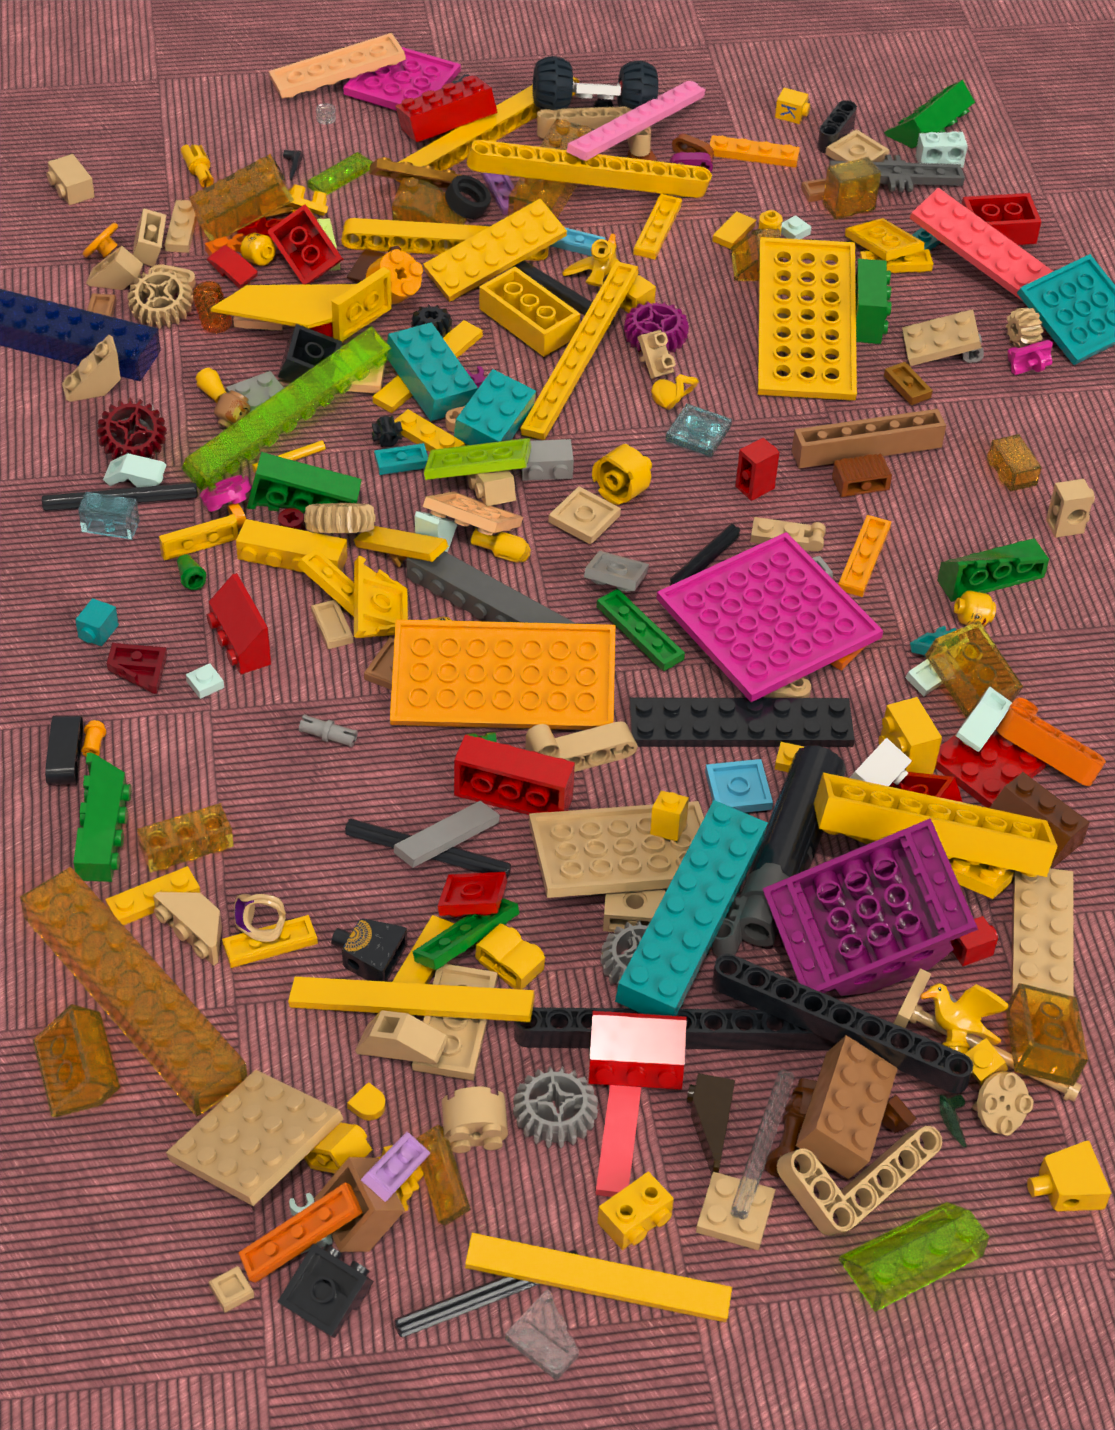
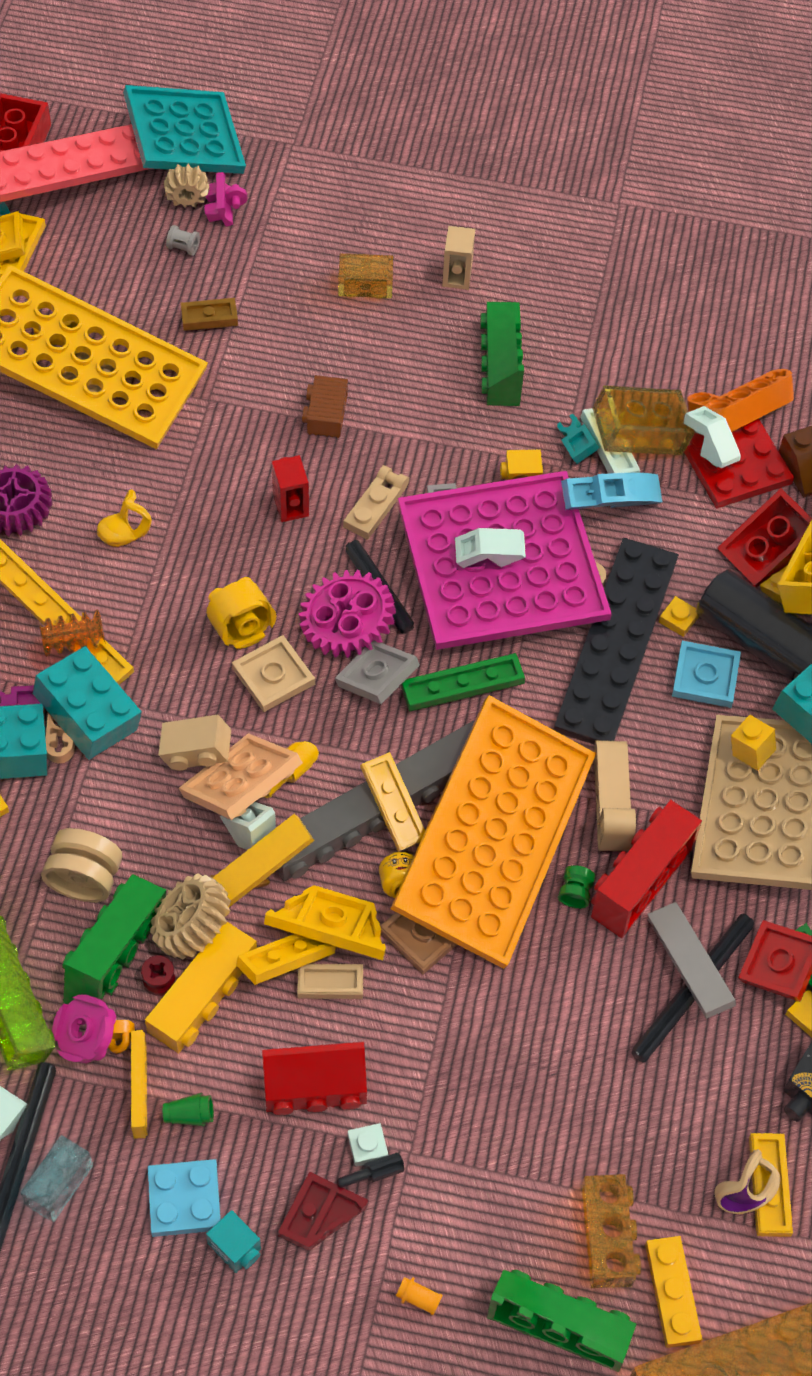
camera: 70 degrees left, 10 degrees up
black beam [45,715,83,785] -> none
tan slope [153,892,222,966] -> none
yellow bar [252,440,326,473] -> none
light grey pin [299,714,358,748] -> none
black gear [371,416,403,447] -> none
teal plate [374,443,428,475] -> none
yellow plate [394,409,465,452] -> none
lime tile [424,438,532,480] -> none
light grey brick [521,439,574,481] -> none
tan hips [638,330,676,379] -> none
clear light blue plate [666,403,732,457] -> none
medium nougat brick [791,409,946,469] -> none
light orange tile [838,515,892,597] -> none
white slope [849,738,912,786] -> none
green brick [855,259,892,344] -> none
yellow brick [878,697,942,774] -> none
tan plate [902,309,982,366] -> none
yellow head [954,590,996,628] -> none
none -> clear orange piece [39,609,106,657]
none -> tan wheel [41,828,123,903]
none -> medium azure plate [148,1159,221,1237]
none -> dark pink gear [298,570,396,658]
none -> black axle [337,1152,404,1188]
none -> yellow tile [360,752,425,852]
none -> light aqua slope [455,528,526,568]
none -> yellow brick [500,449,543,480]
none -> medium azure slope [561,473,662,510]

